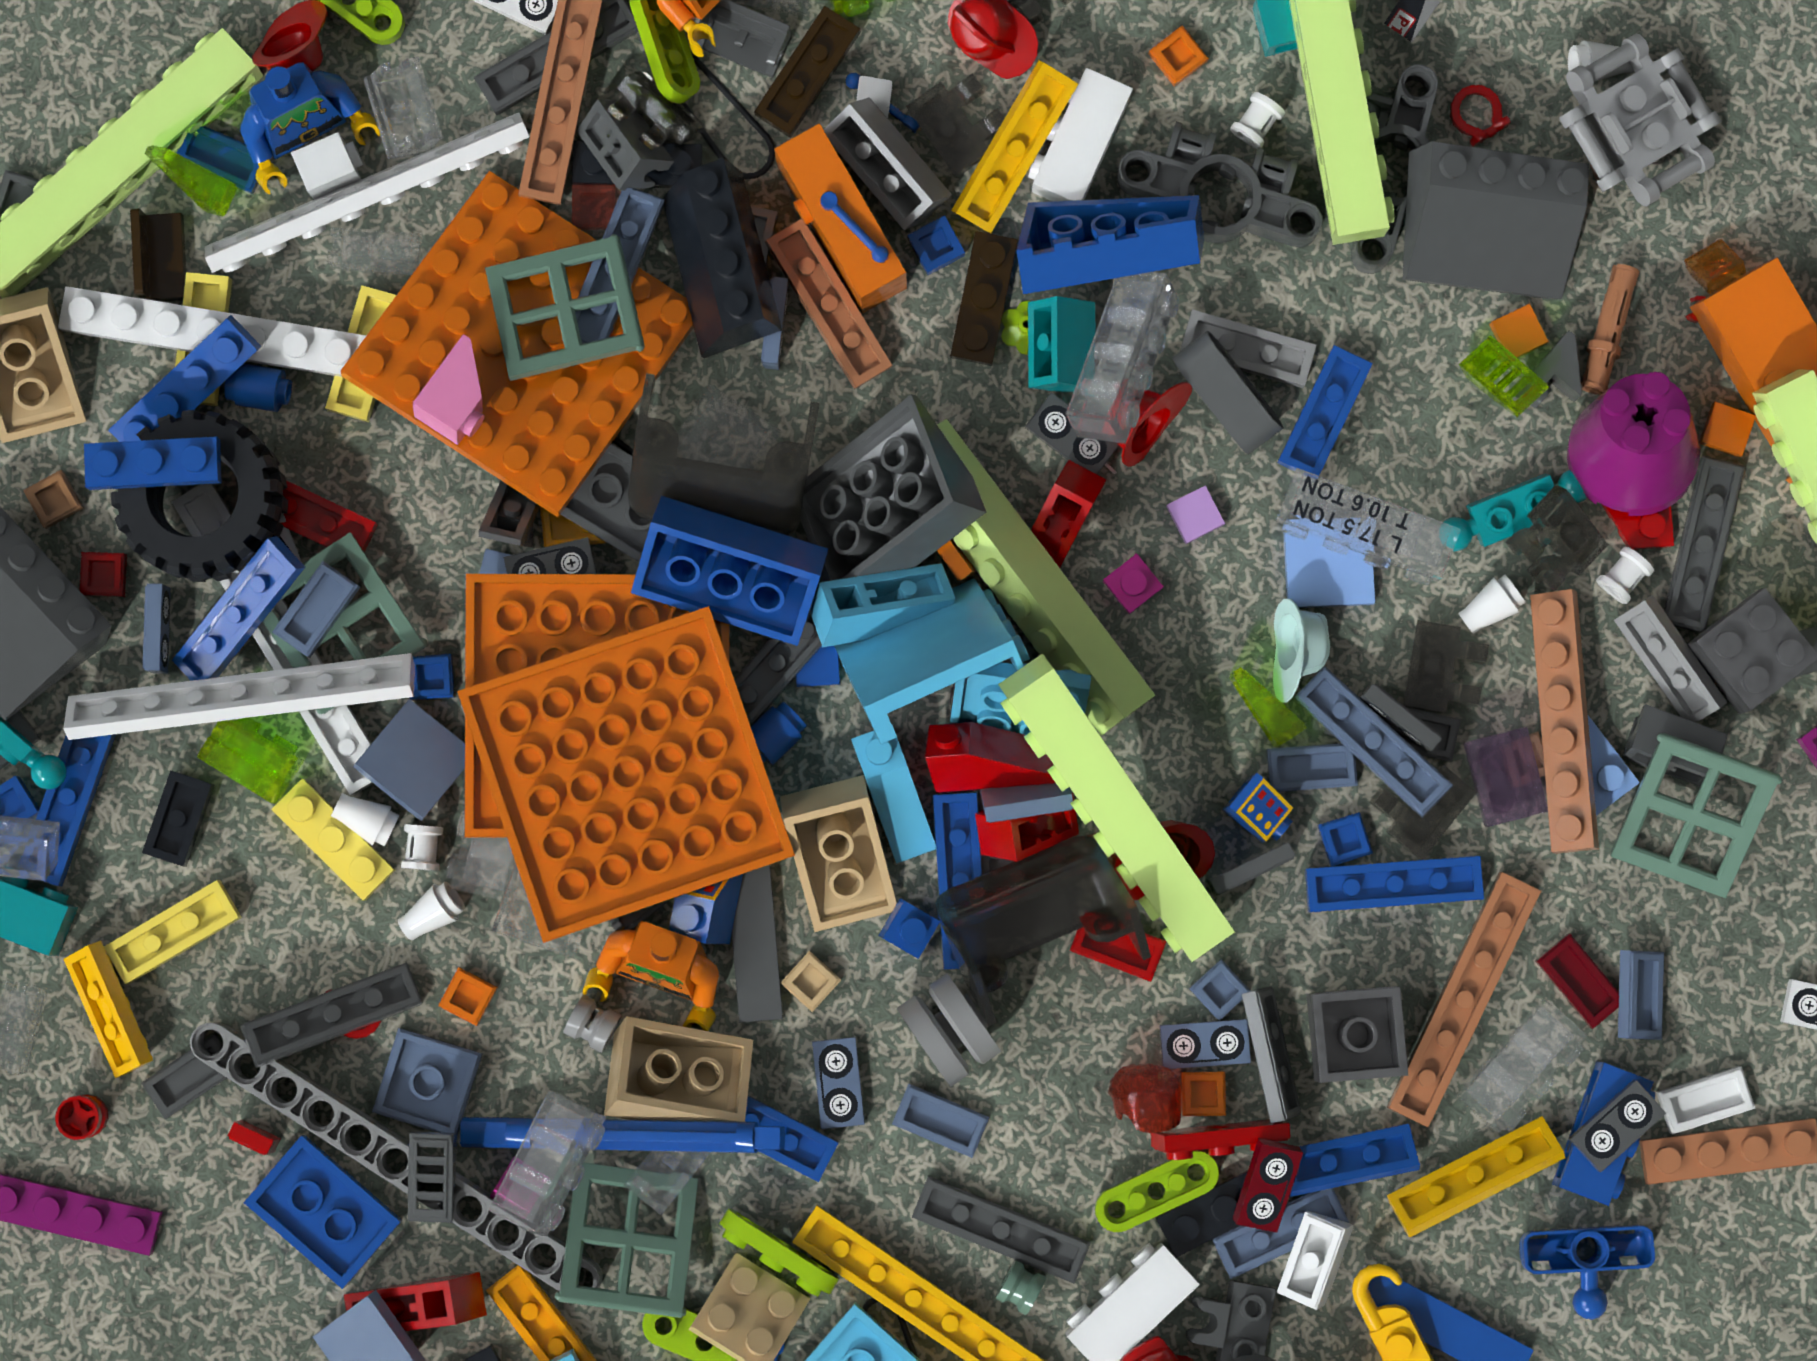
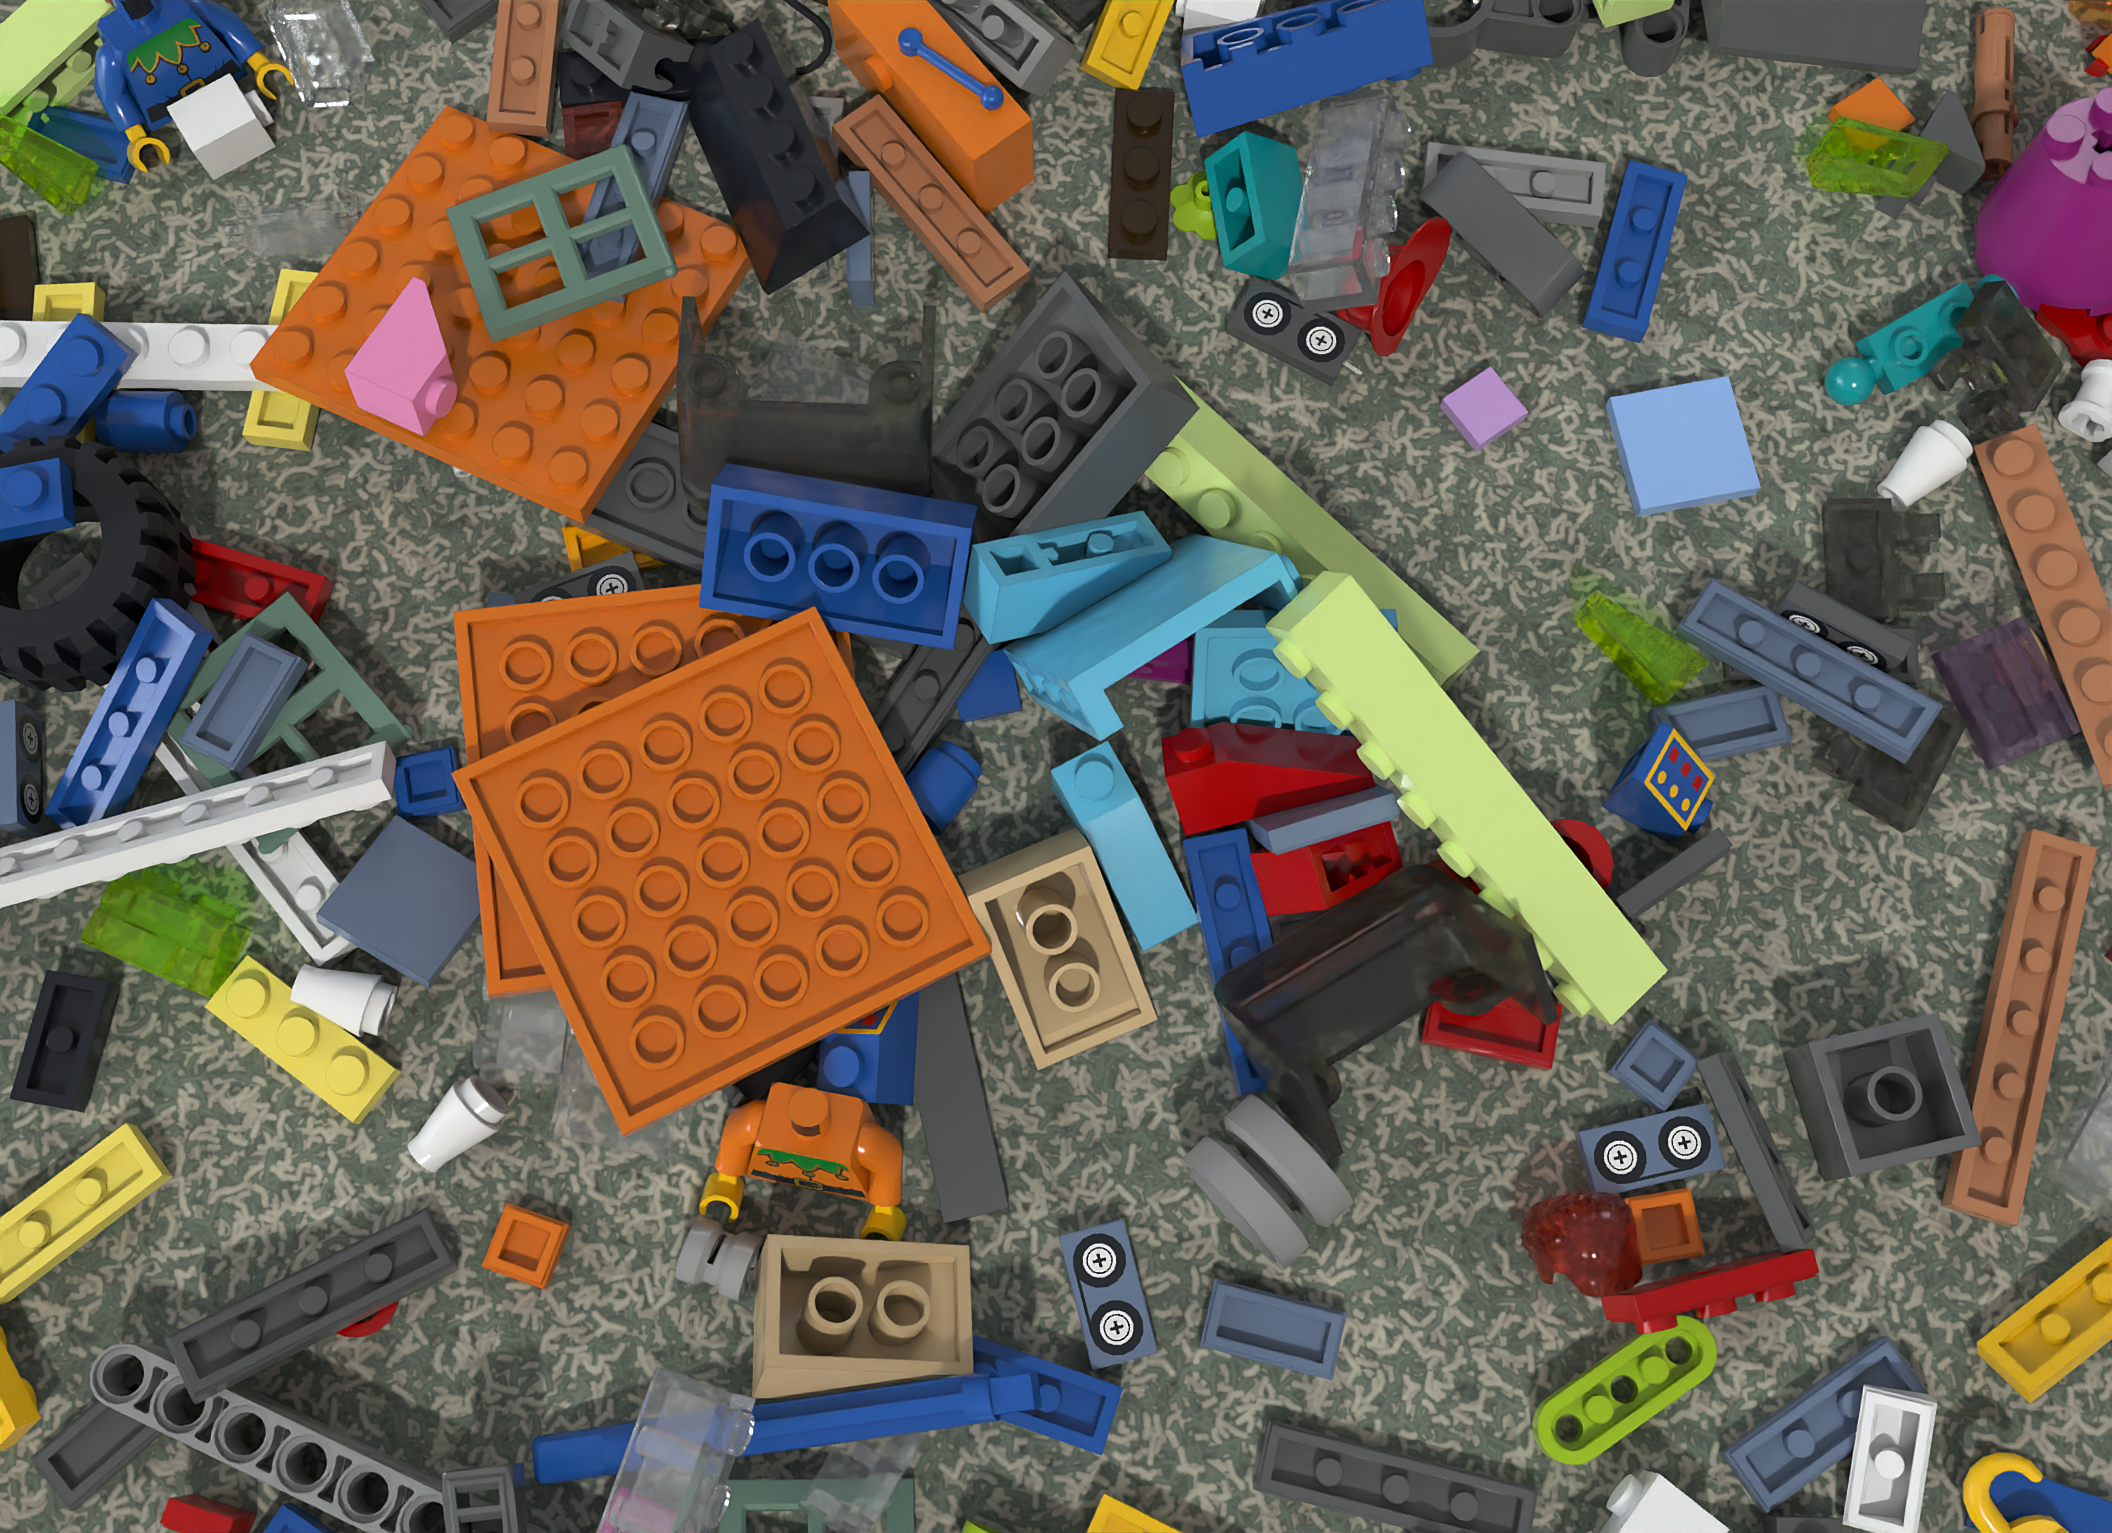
camera: 10 degrees left, 10 degrees down
white plate [205,112,529,273] -> none
sand blue tile [372,1028,483,1135] -> none
white bush [401,824,443,871] -> none
dark grey slope [479,481,540,548] -> none
tan tile [780,951,842,1012] -> none
blue plate [878,898,940,959] -> none
blue plate [907,215,965,276] -> none
orange tile [937,539,977,581] -> none
red arch [1031,460,1107,568] -> none
dark pink plate [1103,553,1163,614] -> none
black plate [1155,1170,1293,1258] -> none
tile [1233,1138,1303,1233] -> none
light aqua piece [1273,599,1330,703] -> none
clear brick [1275,468,1461,585] -> none
blue plate [1290,1124,1420,1197] -> none
blue plate [1305,856,1484,912] -> none
blue tile [1317,812,1373,867] -> none

